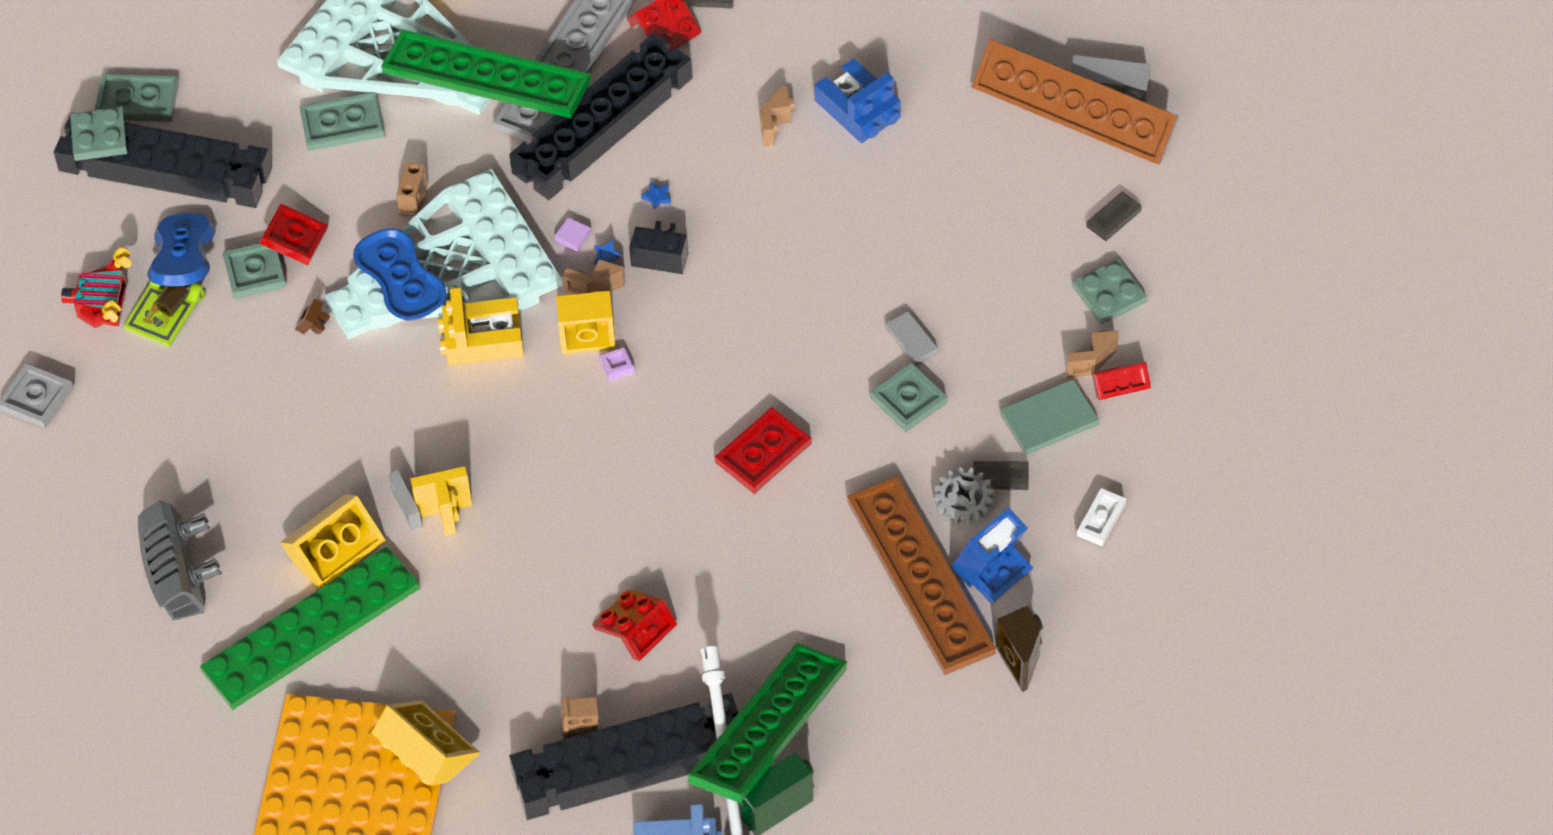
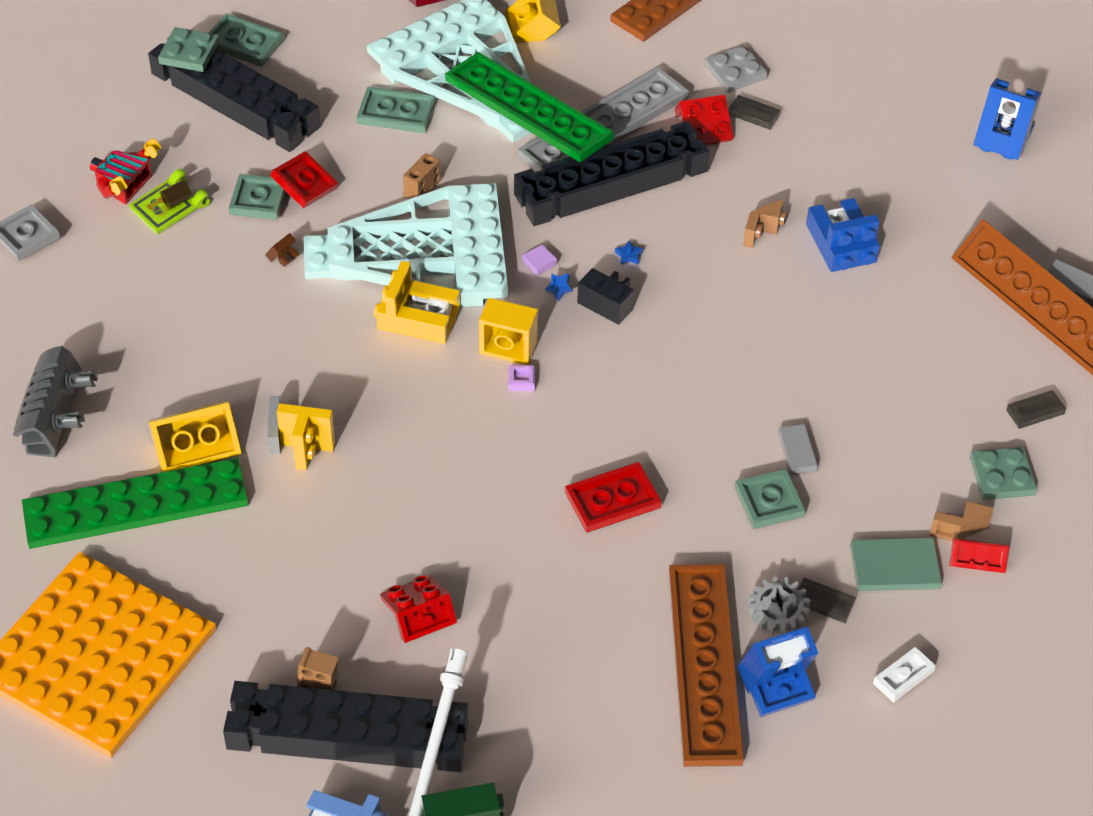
camera: 20 degrees right, 5 degrees down
blue plate [147,213,216,286] -> none
blue plate [353,228,447,321] -> none
yellow slope [372,700,480,786] -> none
medium nougat slope [562,260,625,294] -> none
green plate [688,642,847,804] -> none
dark brown slope [996,606,1043,692] -> none

